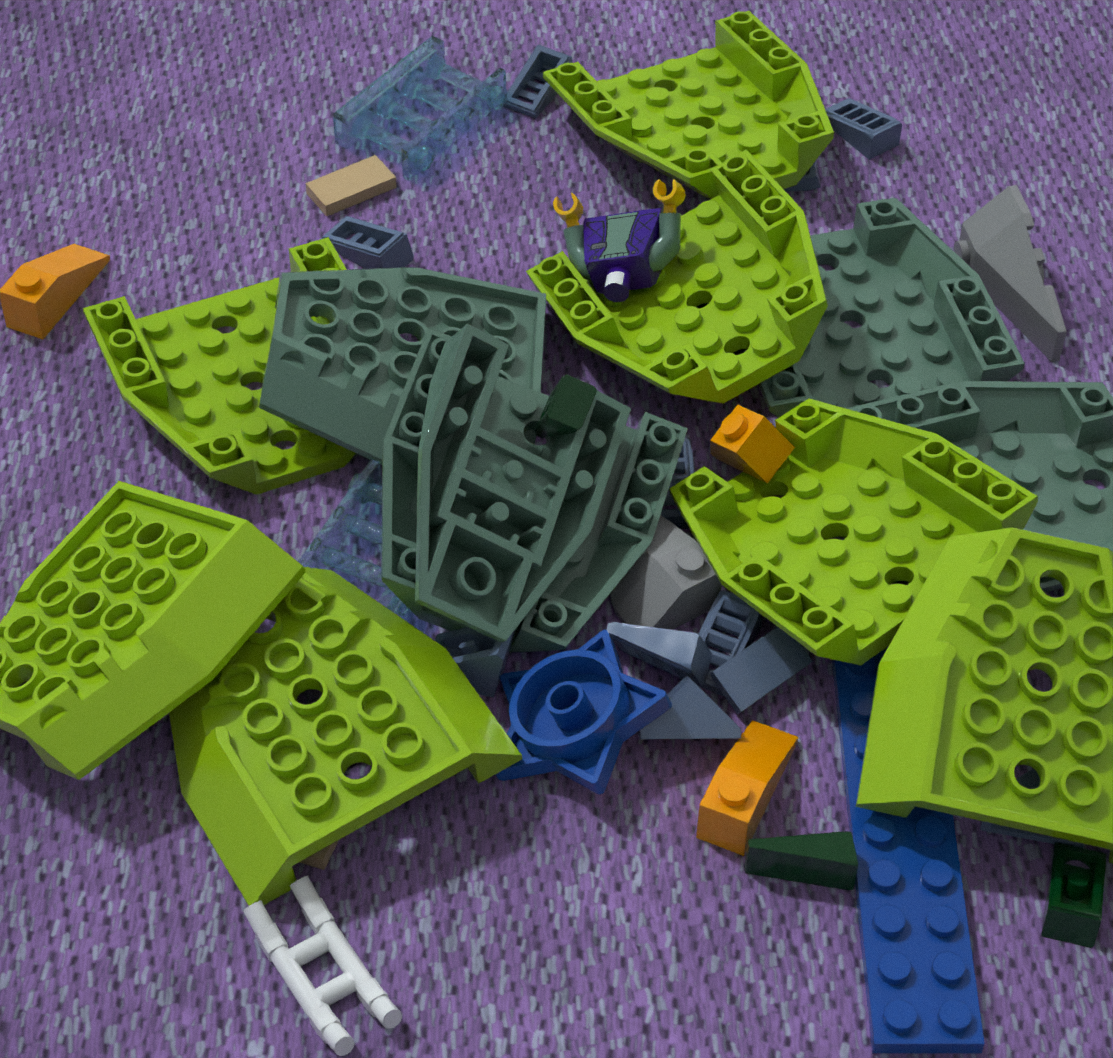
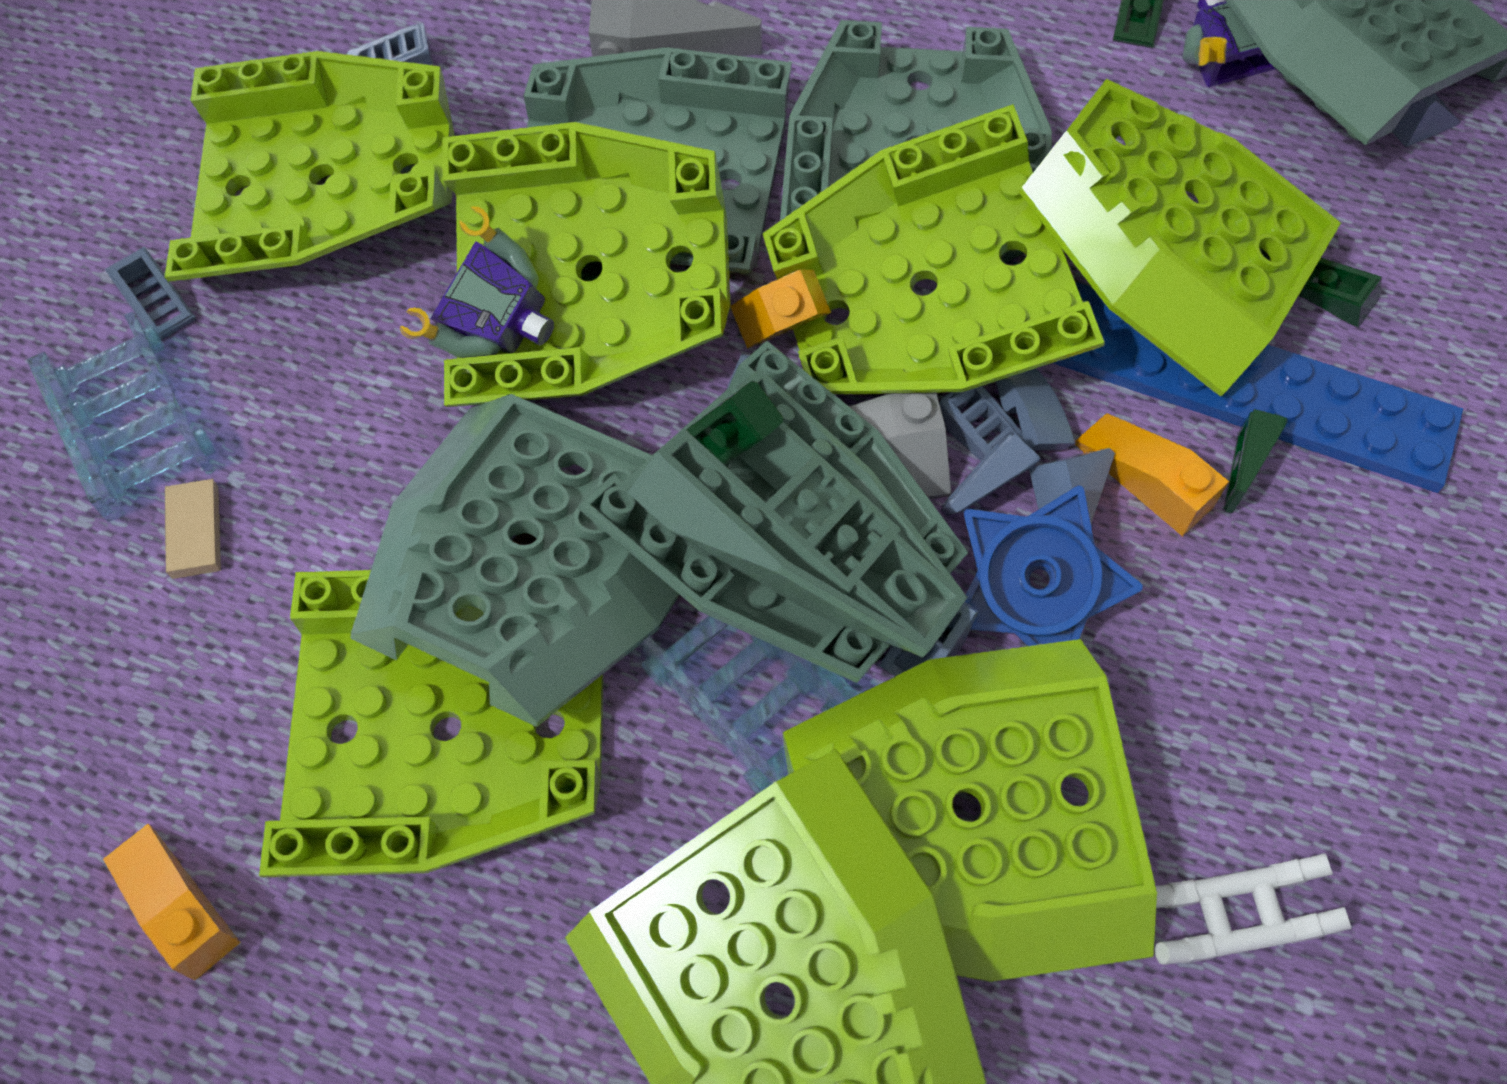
camera: 65 degrees left, 15 degrees up
sand blue slope [321,216,414,269] -> none

